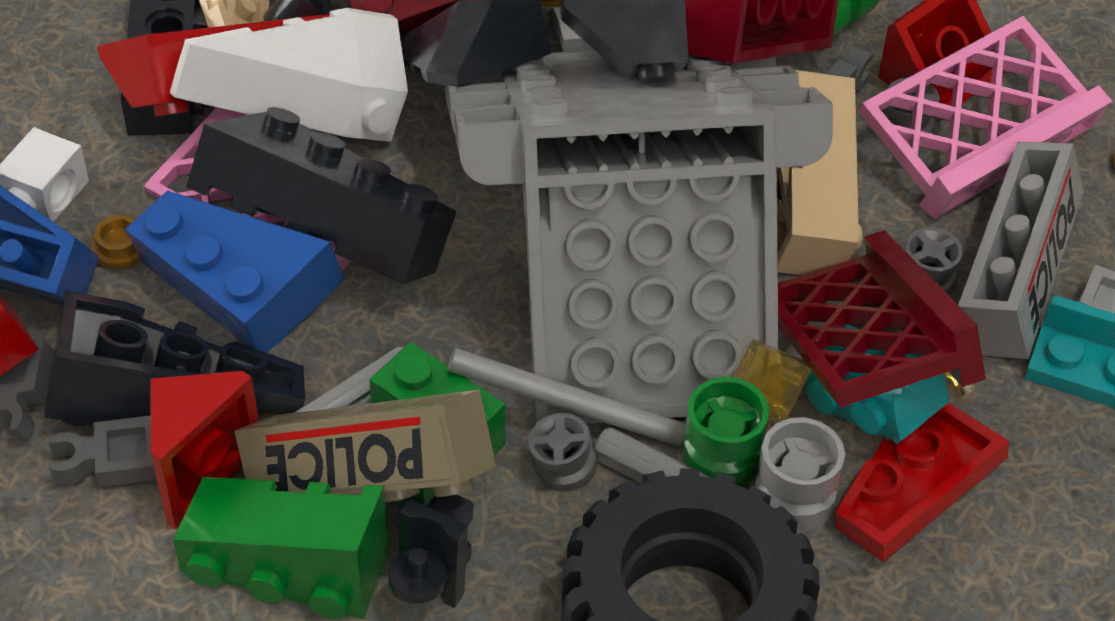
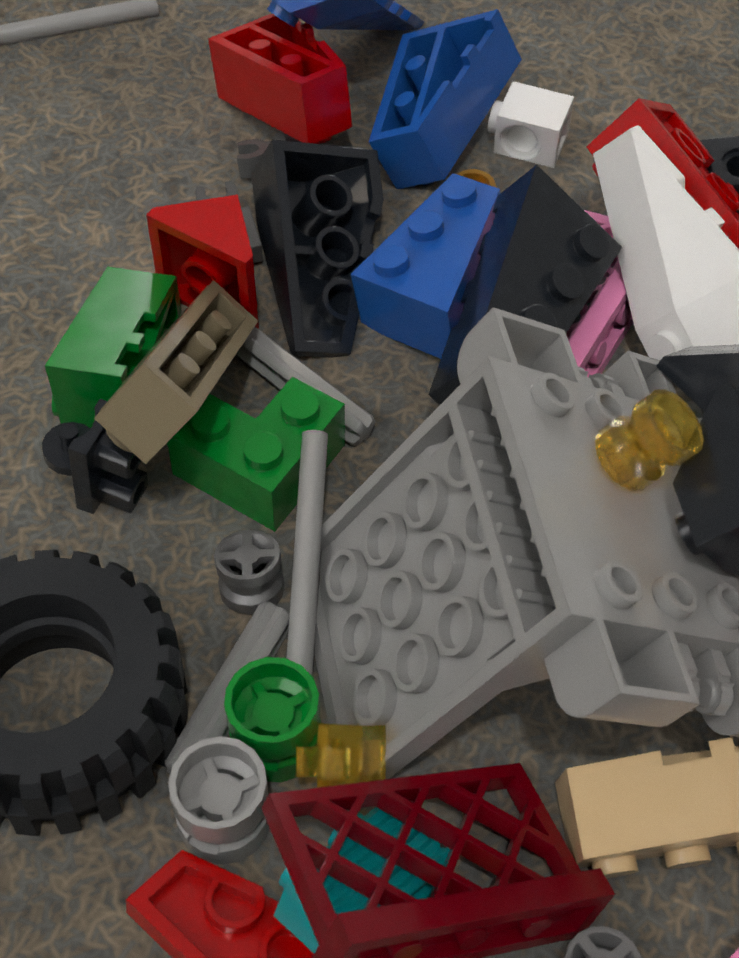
camera: 85 degrees right, 5 degrees up
none -> clear yellow wheel [595,389,704,491]

